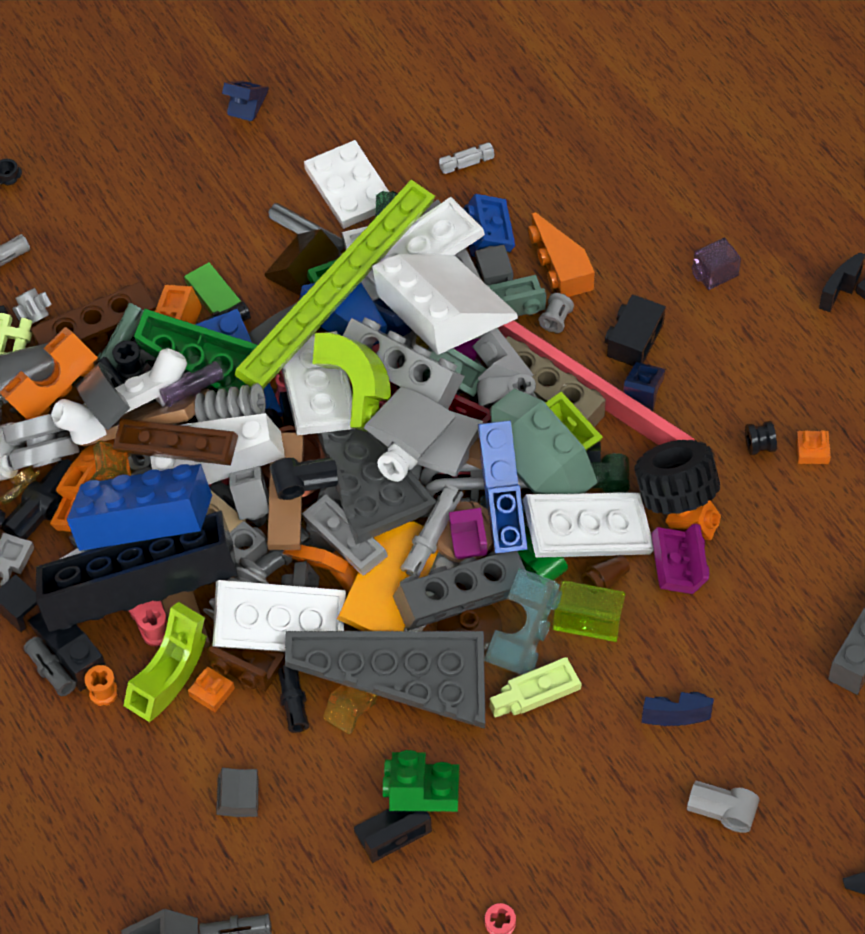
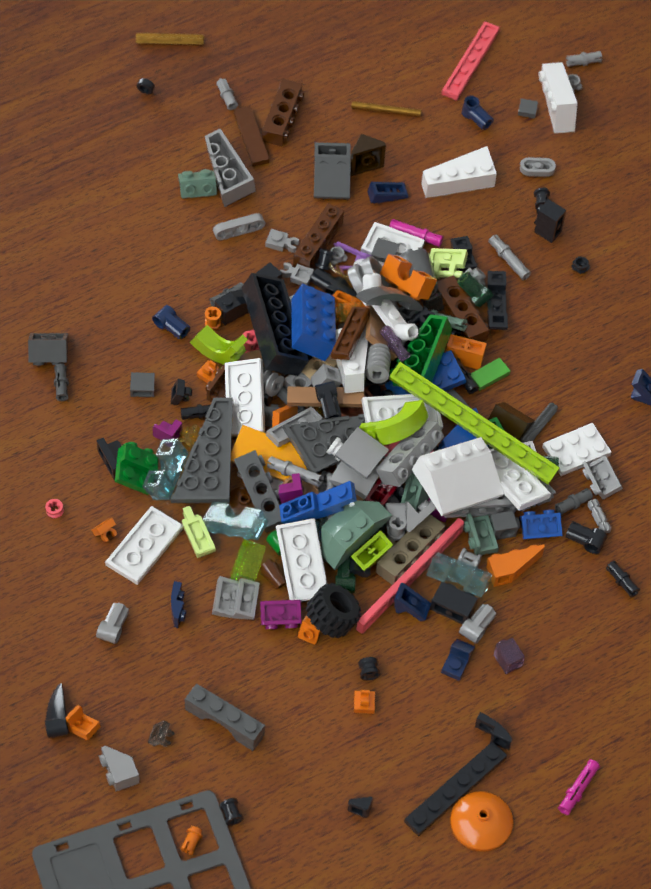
camera: 85 degrees right, 0 degrees up
none -> orange tile [91,518,117,542]
none -> white tile [105,506,183,585]
none -> clear light blue arch [142,439,189,500]
none -> dark blue piece [152,305,190,339]
none -> magenta panel [153,419,183,446]
none -> black tile [170,379,192,406]
none -> light grey slope [212,576,260,619]
none -> clear light blue arch [427,552,493,598]
none -> dark blue slope [441,639,475,681]
none -> clear green piece [457,271,494,308]
none -> light grey piece [459,604,496,644]
none -> black slope [487,271,508,330]
none -> dark grey pin [555,488,593,515]
none -> black piece [565,521,608,554]
none -> light grey bracket [582,455,623,499]
none -> black pin [606,561,640,597]

